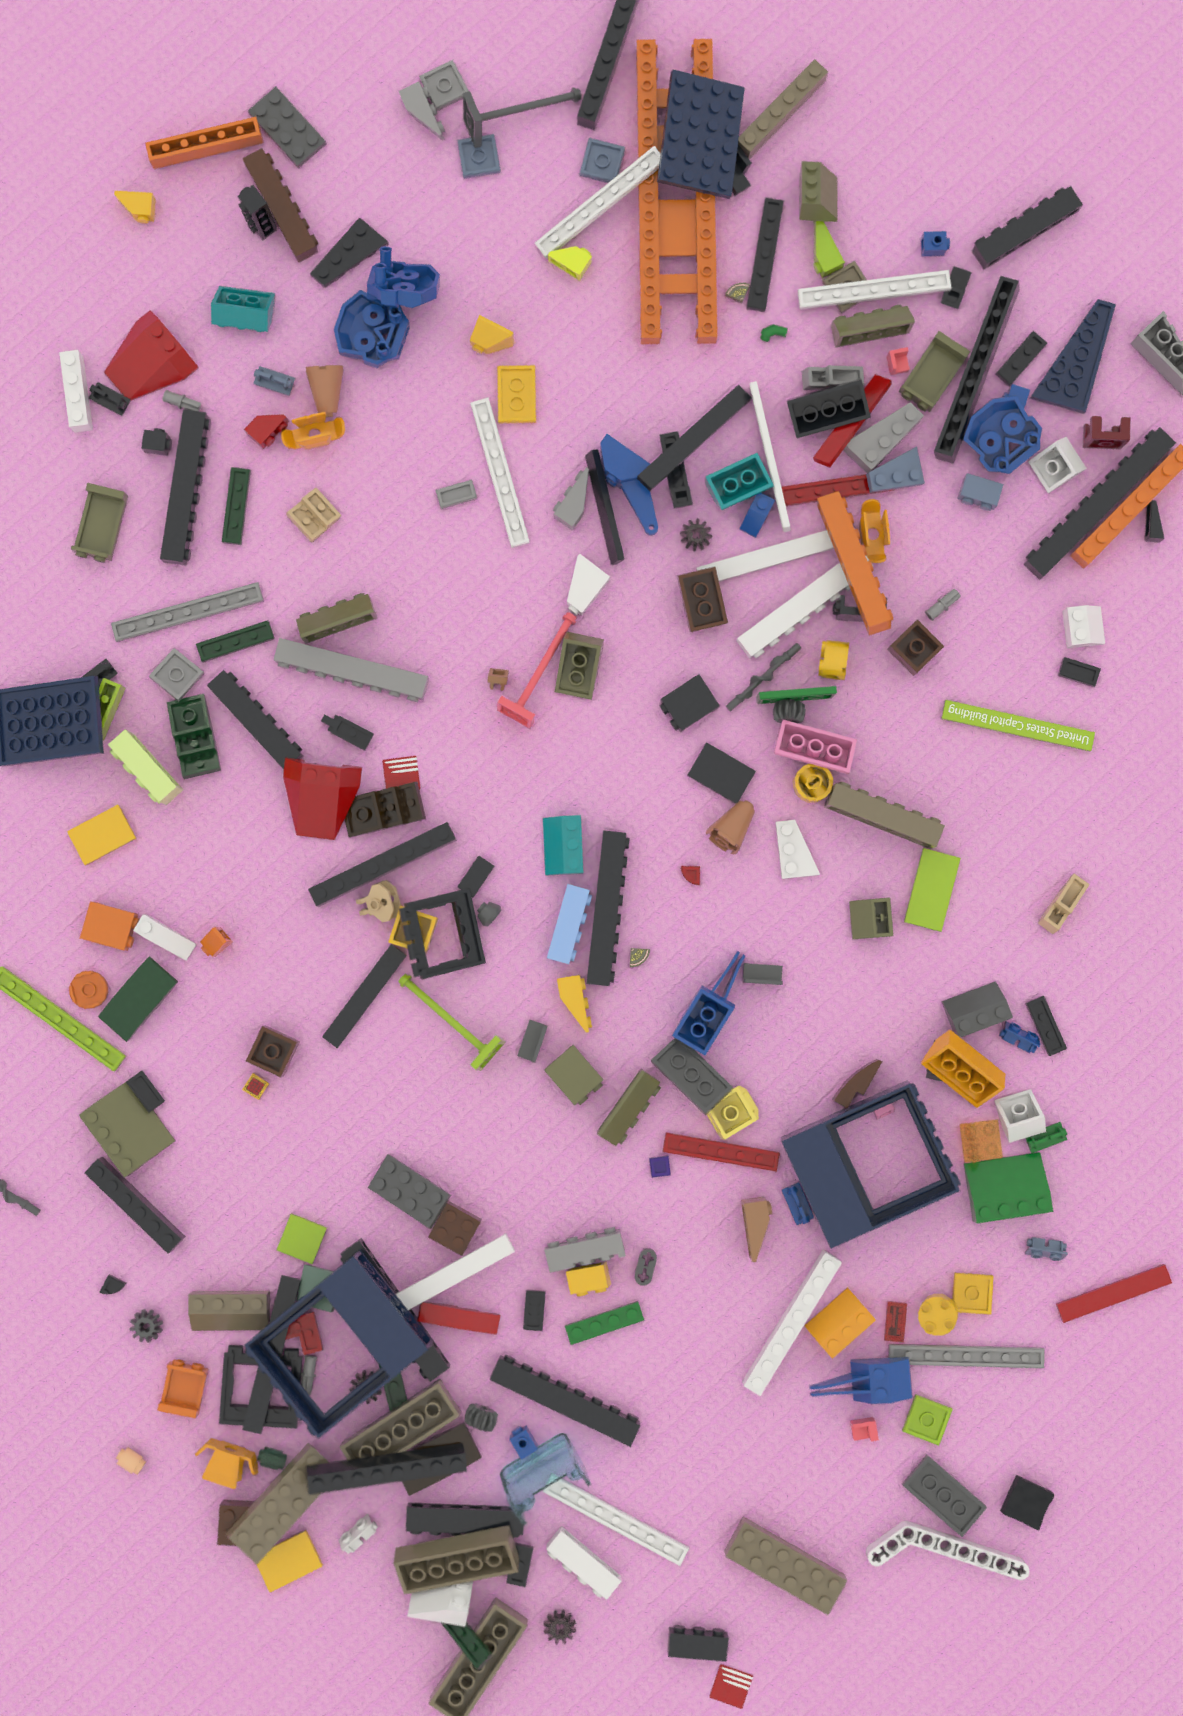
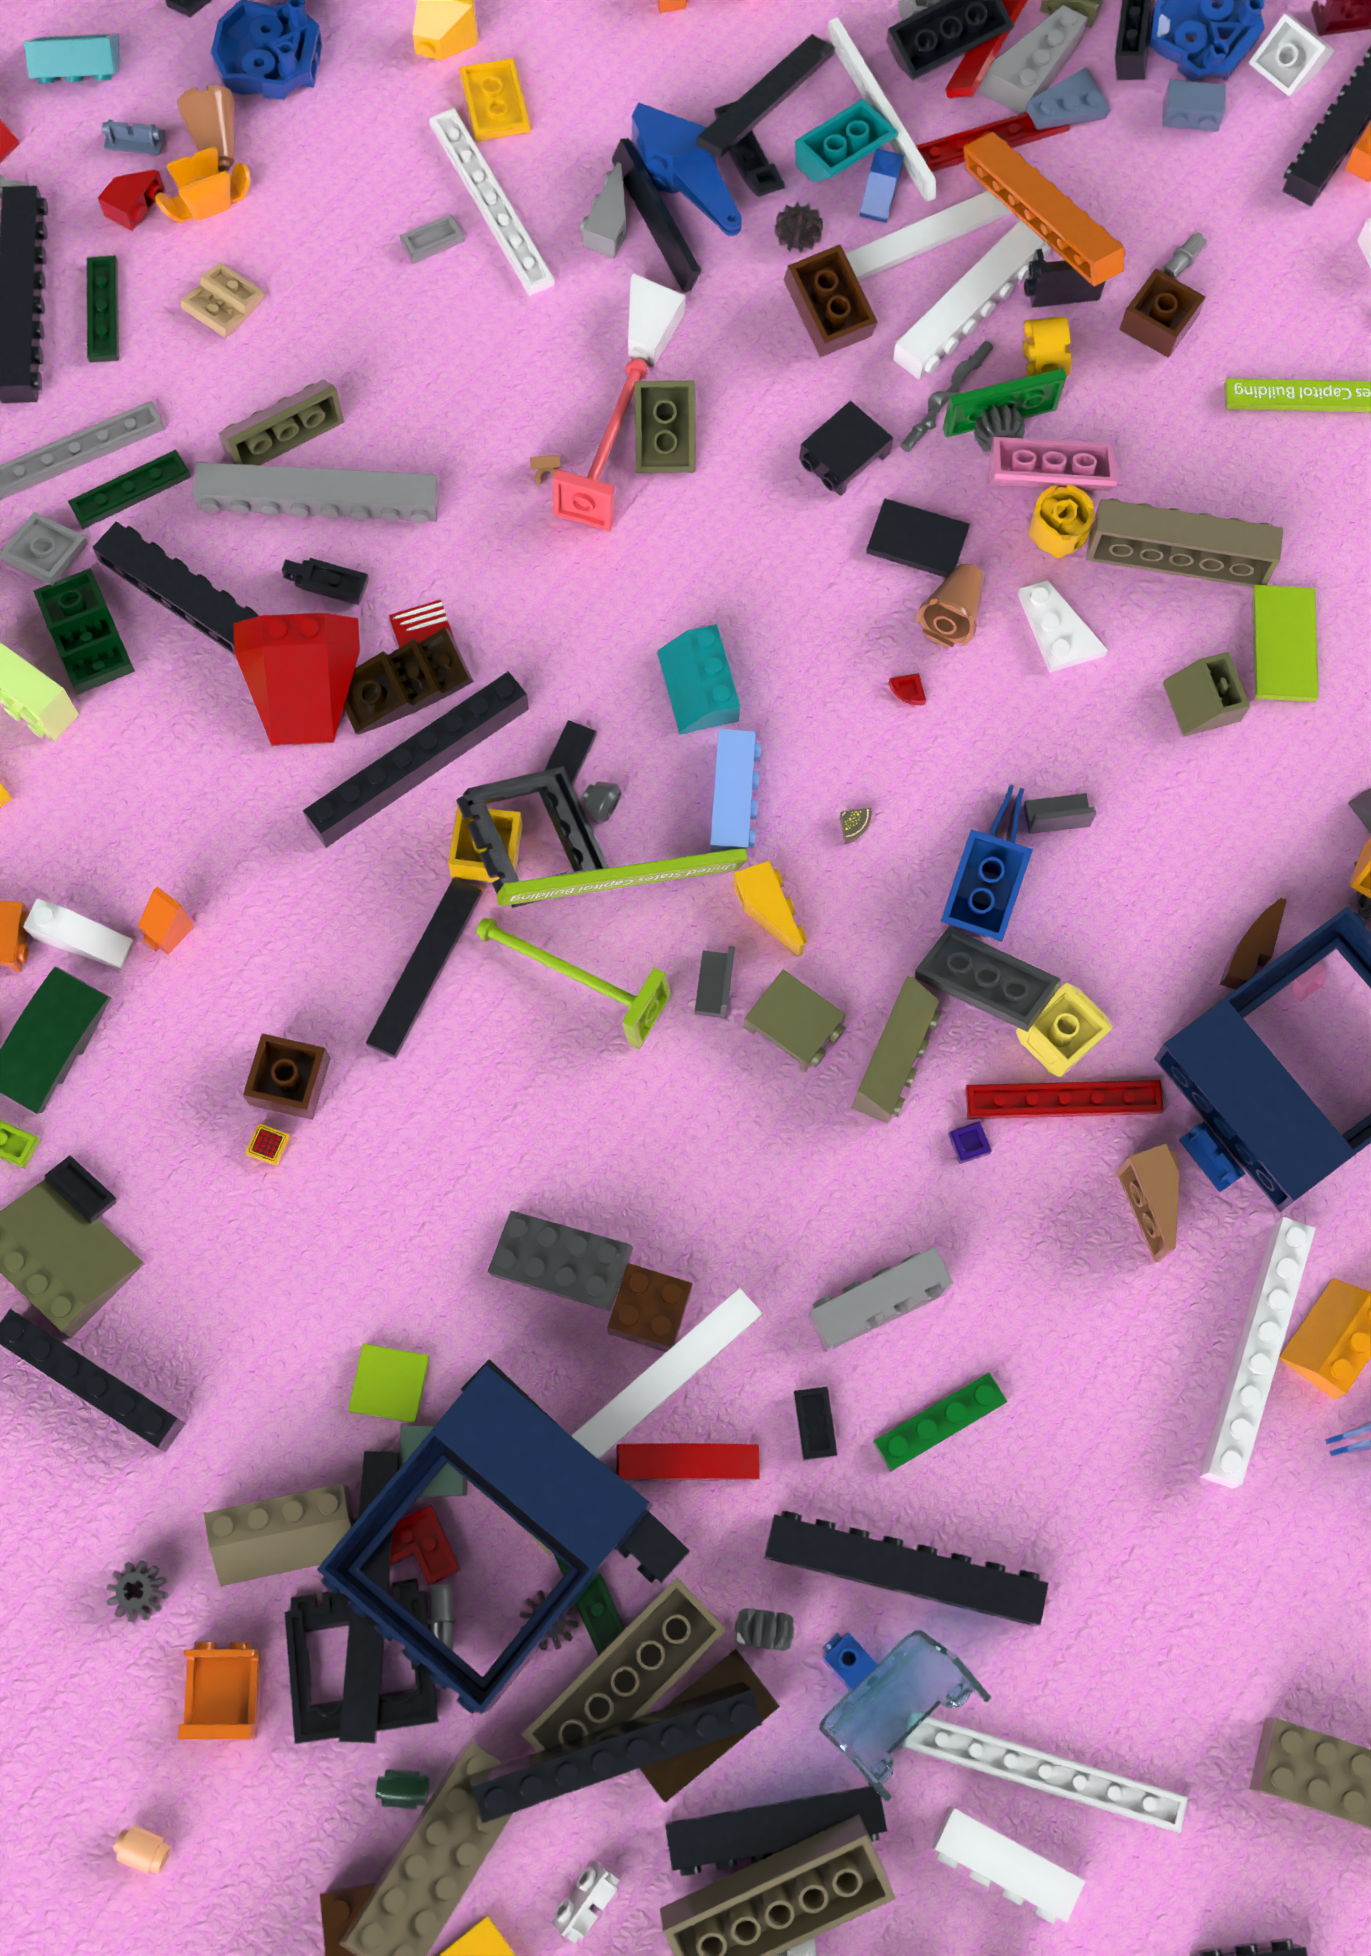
camera: 10 degrees left, 15 degrees down
black tile [99,1274,126,1295] -> none
light orange piece [195,1438,258,1489] -> none
tan hinge [356,880,401,922] -> none
black plate [506,1543,534,1587] -> none
yellow brick [566,1261,611,1297] -> none
black brick [586,830,630,986] -> none
dark grey beam [635,1248,657,1286] -> none
light orange piece [859,499,890,563] -> none
none -> lime tile [496,848,748,907]

